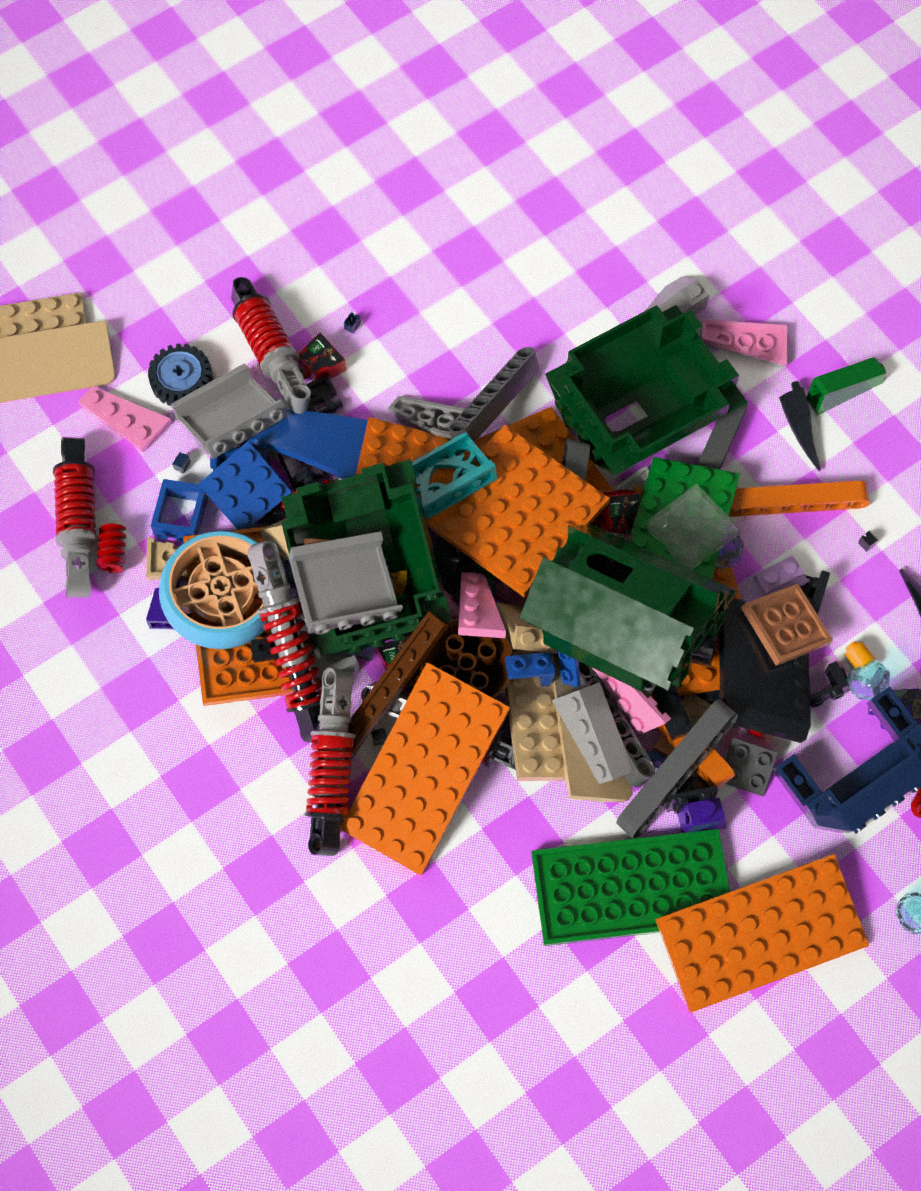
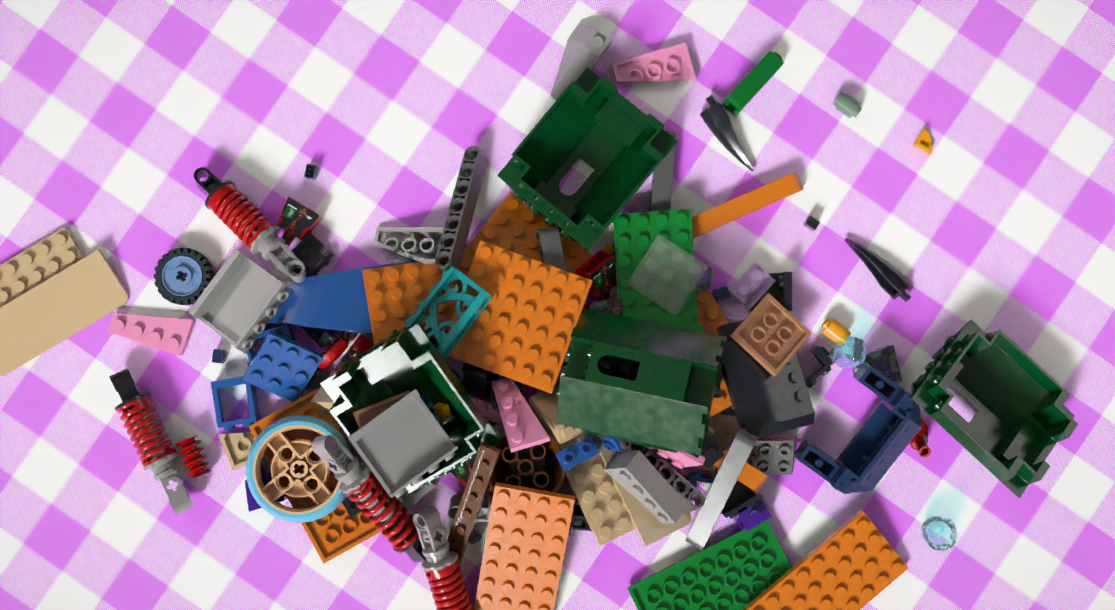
camera: 20 degrees left, 20 degrees up
none -> dark blue piece [713,286,730,301]

